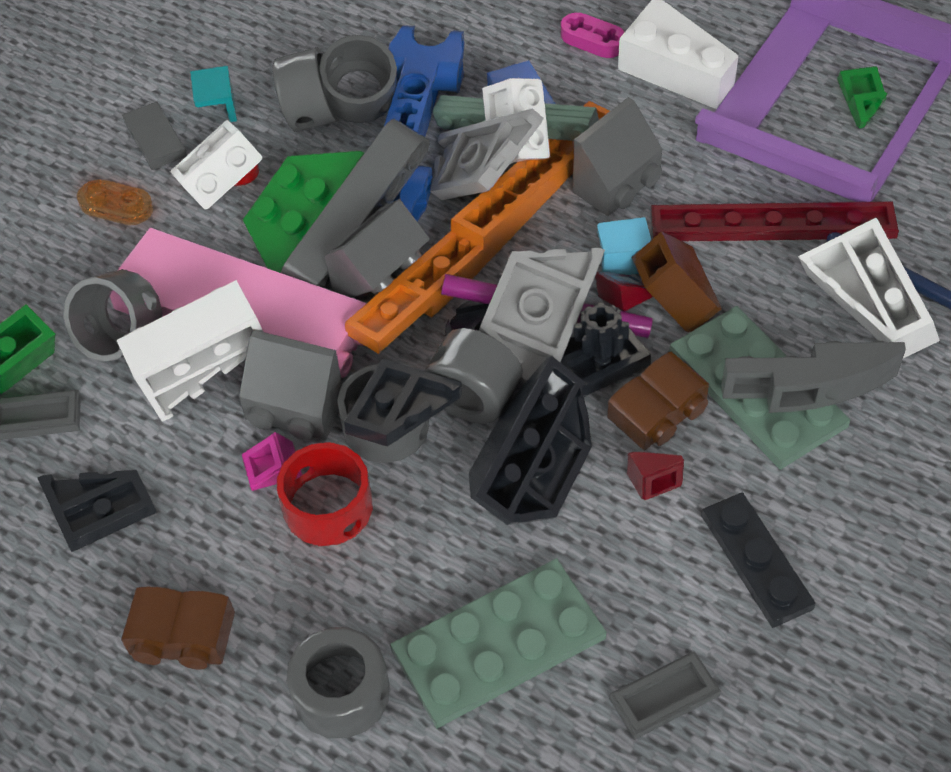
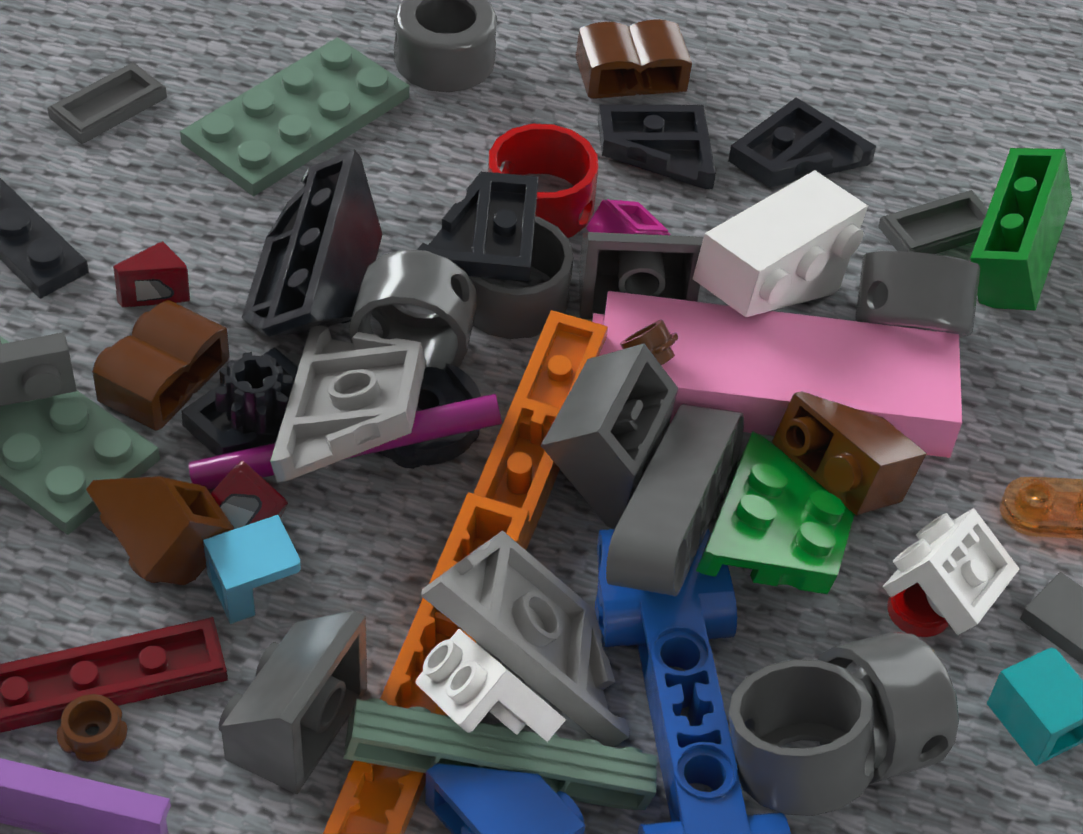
camera: 155 degrees right, 5 degrees down
none -> reddish brown plate [57,694,128,762]
none -> black wing [598,104,716,189]
none -> reddish brown plate [620,320,678,365]
none -> reddish brown slope [772,391,927,516]

